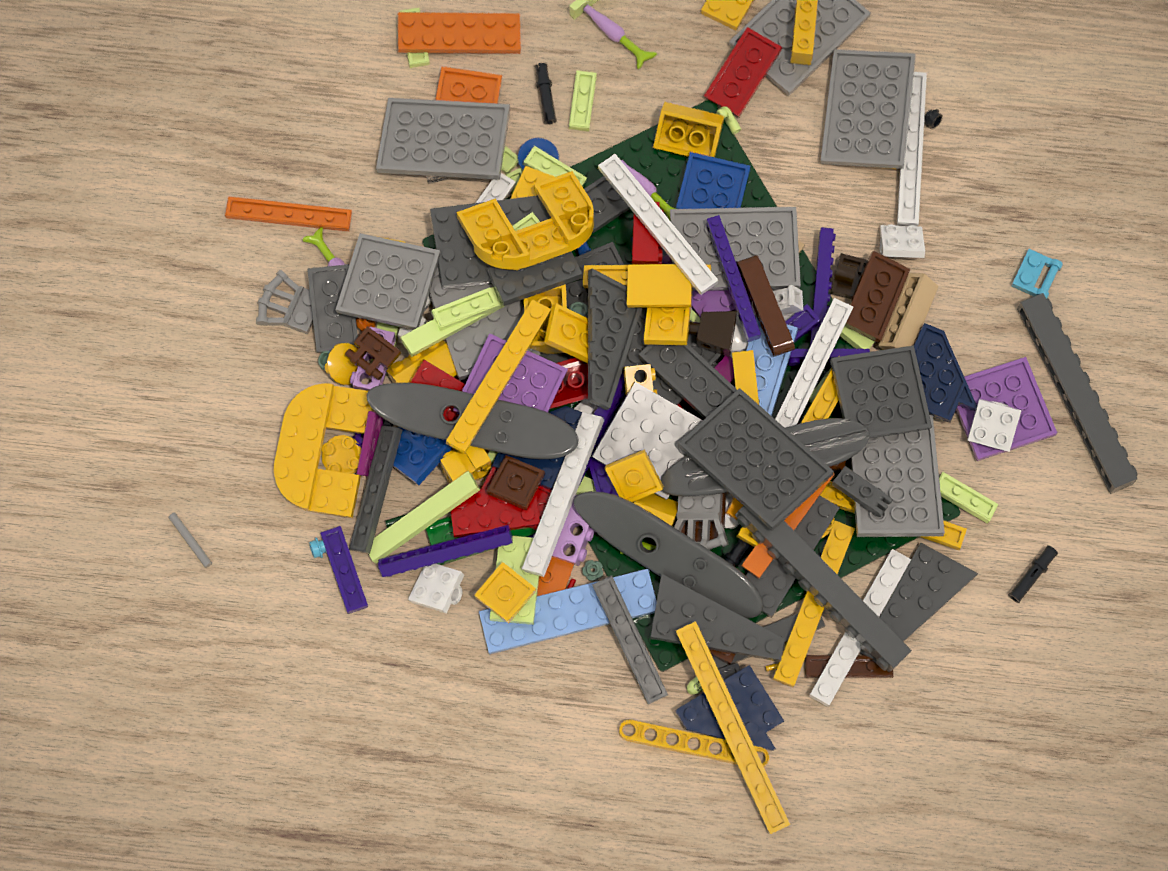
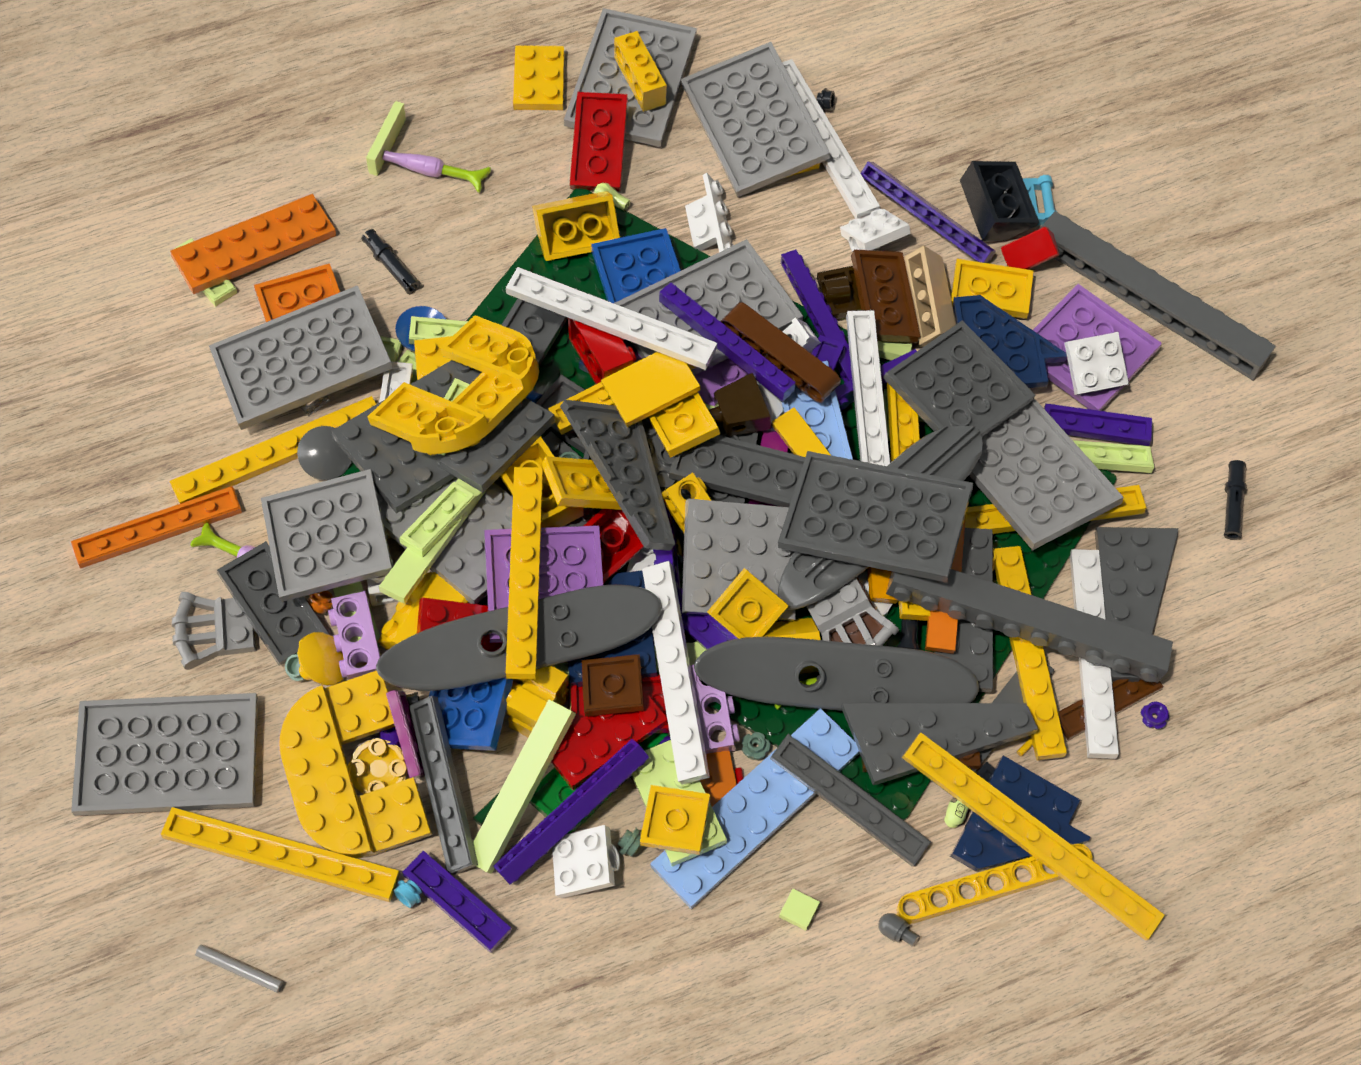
camera: 30 degrees left, 10 degrees down
reddish brown plate [345,326,401,380] -> none
yellowish green tile [569,70,597,131] -> none
dark grey hinge [832,466,893,517] -> none
none -> light grey plate [71,693,258,816]
none -> yellow plate [161,807,400,902]
none -> yellow plate [169,396,376,504]
none -> dark grey dish [297,426,352,480]
none -> sand green plate [618,828,641,857]
none -> white bracket [685,173,733,252]
none -> yellowish green tile [779,889,820,931]
none -> dark purple piece [861,161,996,263]
none -> dark grey cylinder [878,913,919,946]
none -> yellow plate [951,259,1033,319]
none -> black slope [960,161,1039,241]
none -> red slope [1001,227,1059,270]
none -> dark purple plate [1044,403,1152,446]
none -> dark purple plate [1141,702,1169,729]

